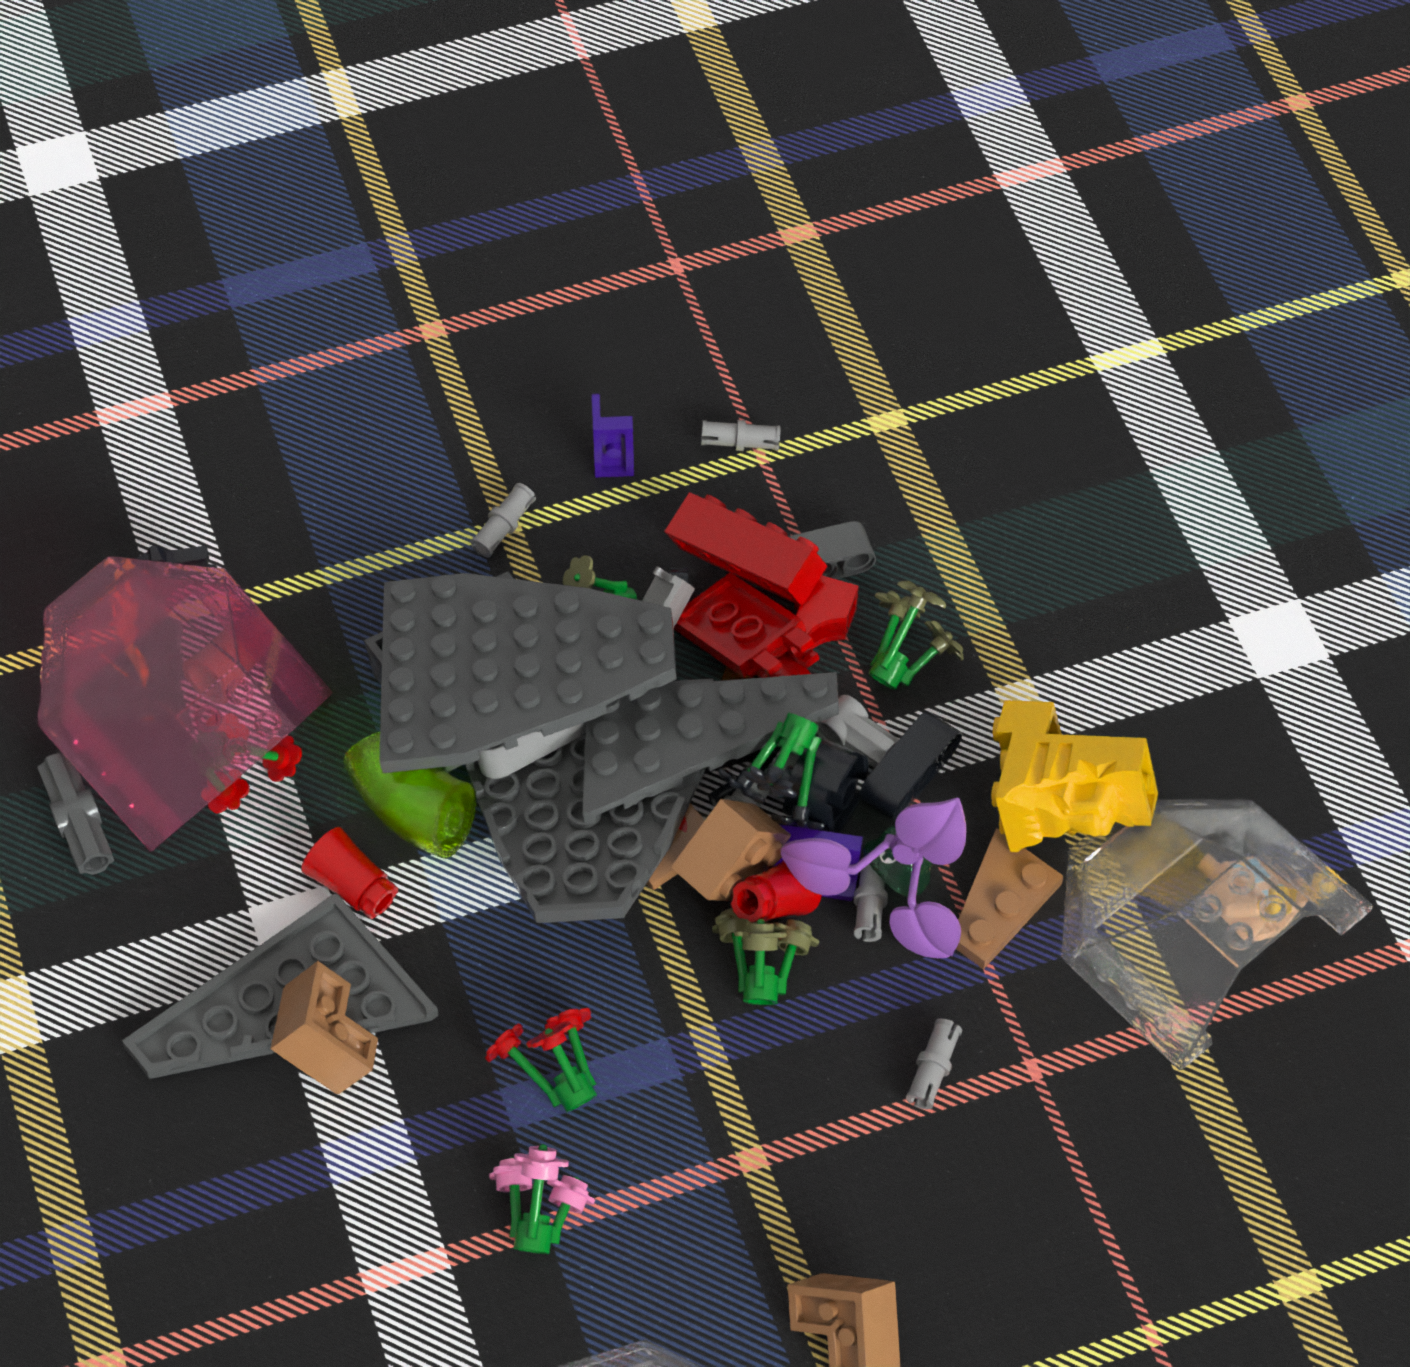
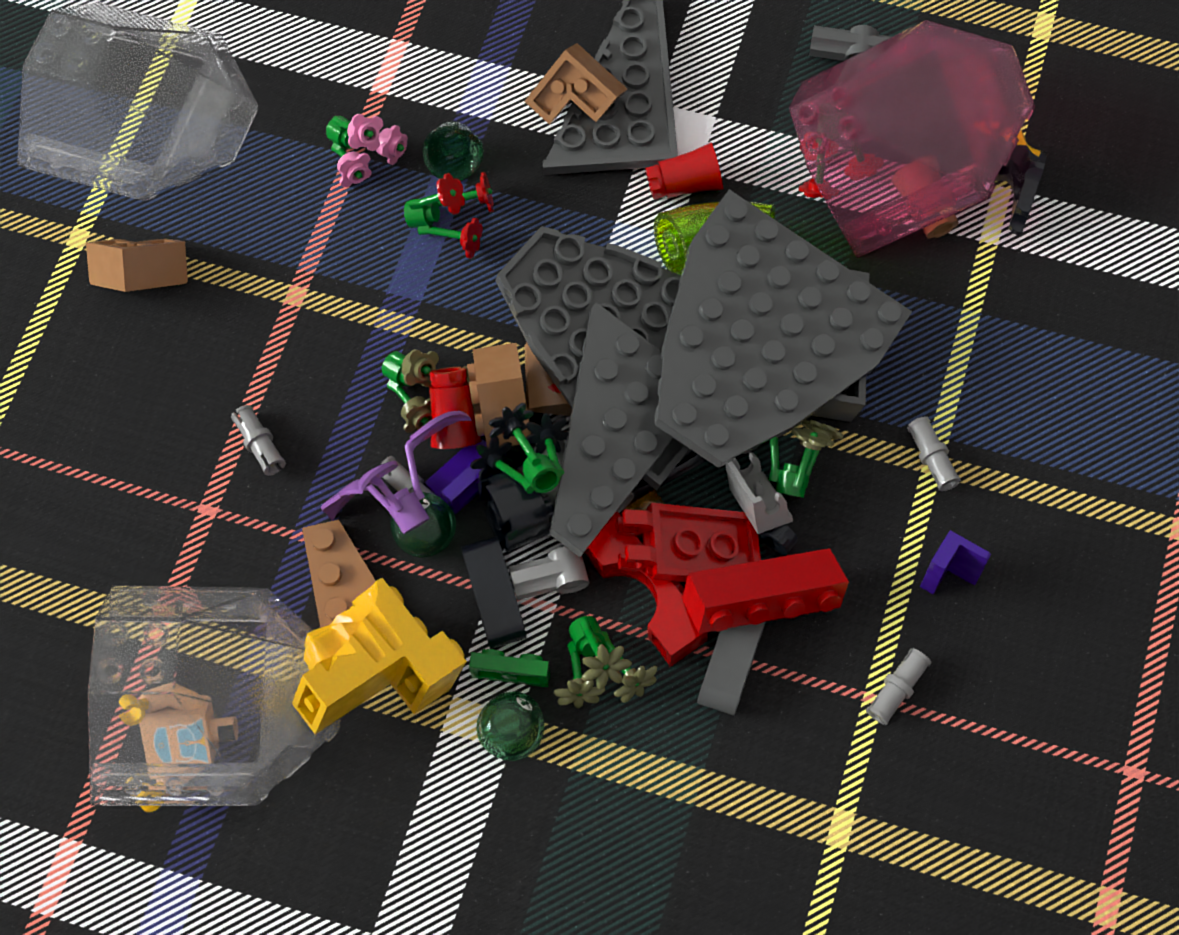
camera: 130 degrees right, 10 degrees up
none -> clear green helmet [423,121,484,181]
none -> green plate [469,649,550,687]
none -> clear green helmet [476,692,544,761]

